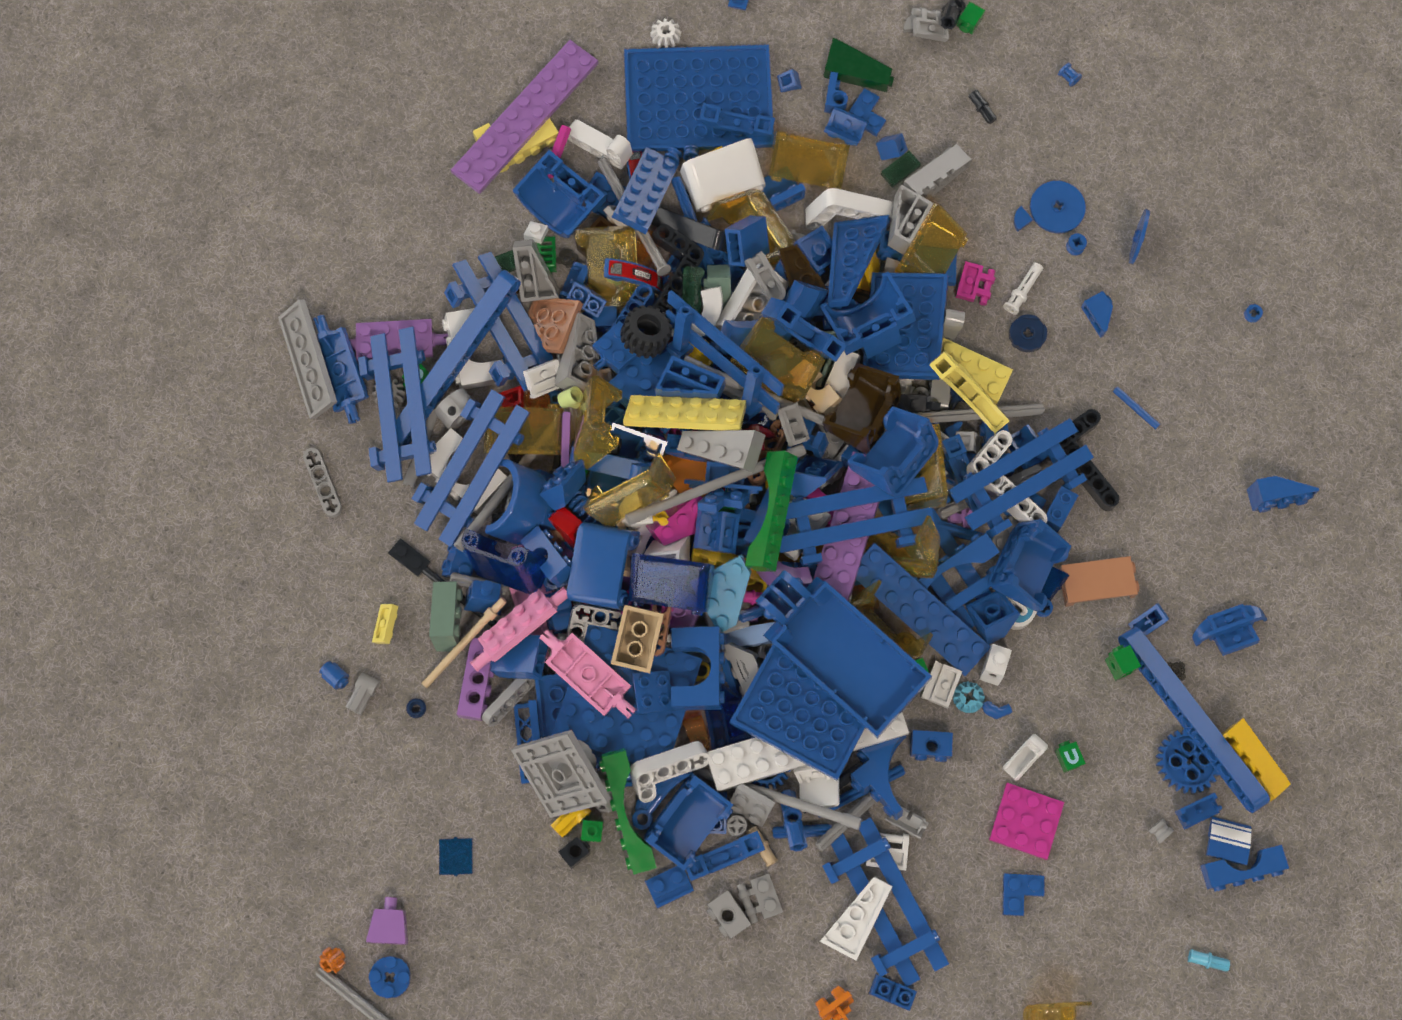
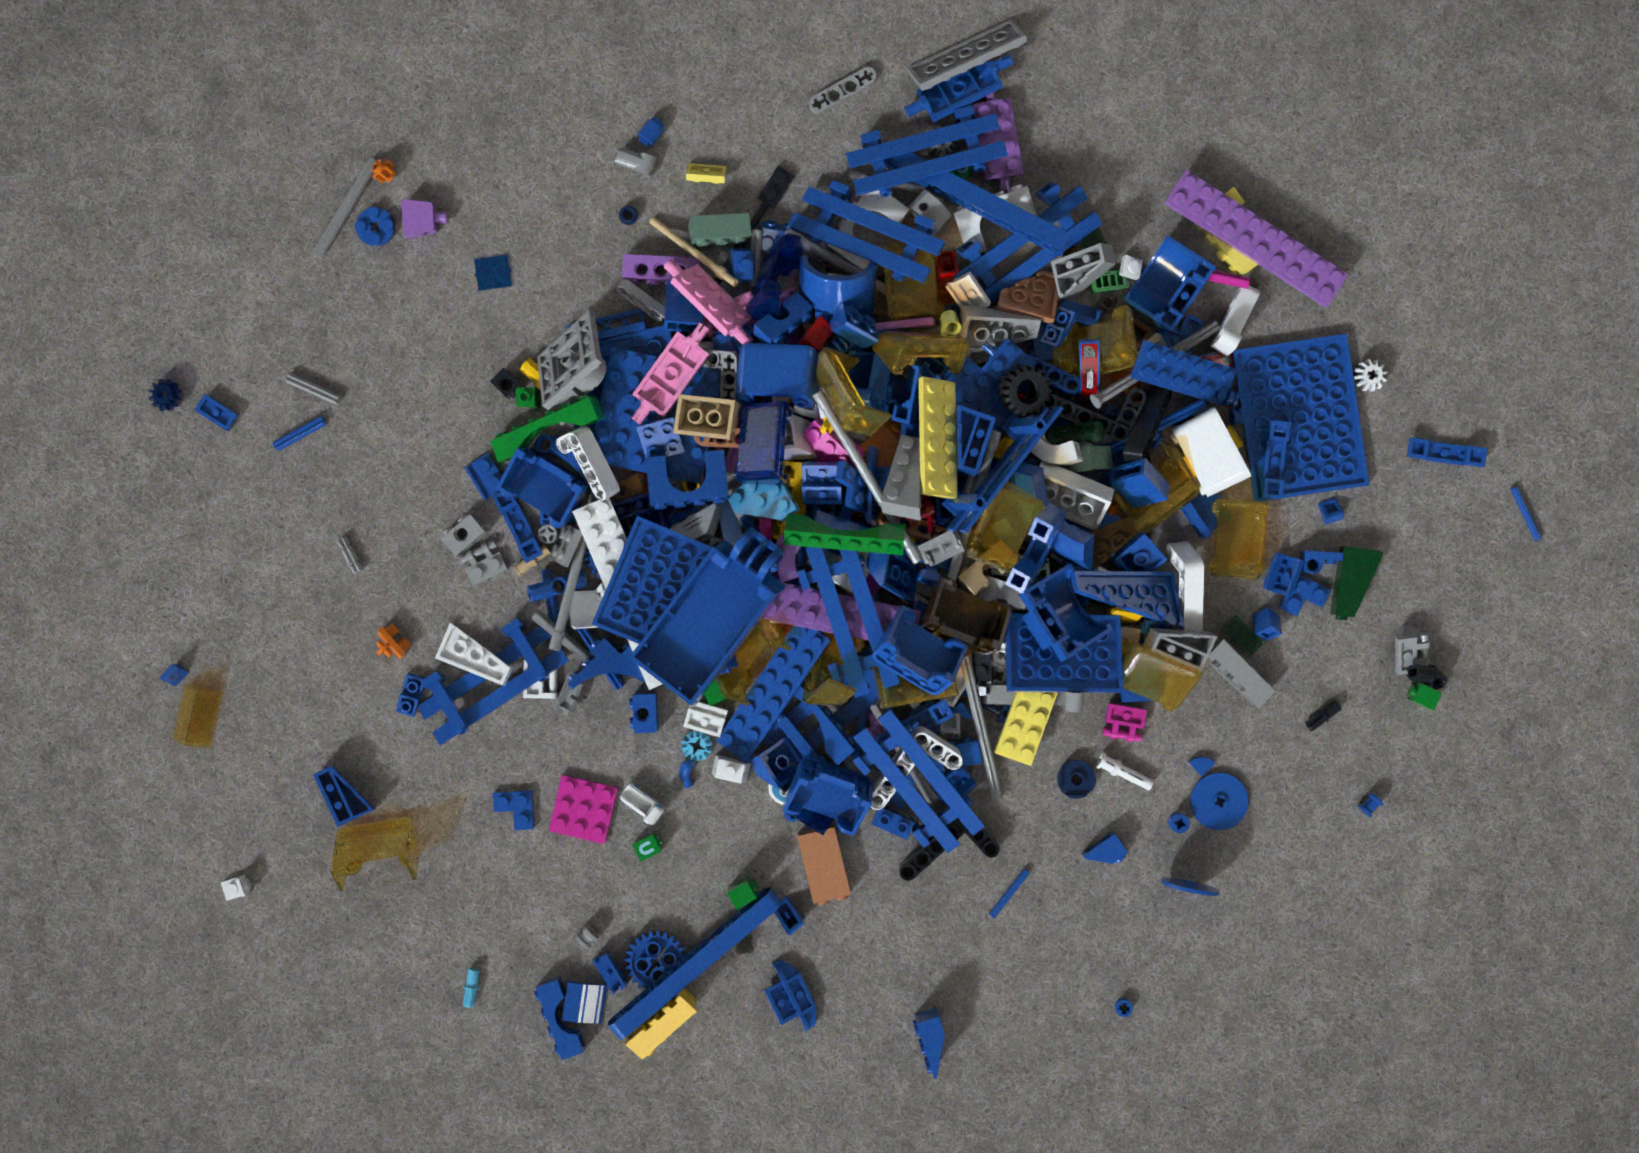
camera: 85 degrees right, 15 degrees up
light grey plate [744,251,786,301] -> none
light yellow arch [930,350,1010,433] -> none

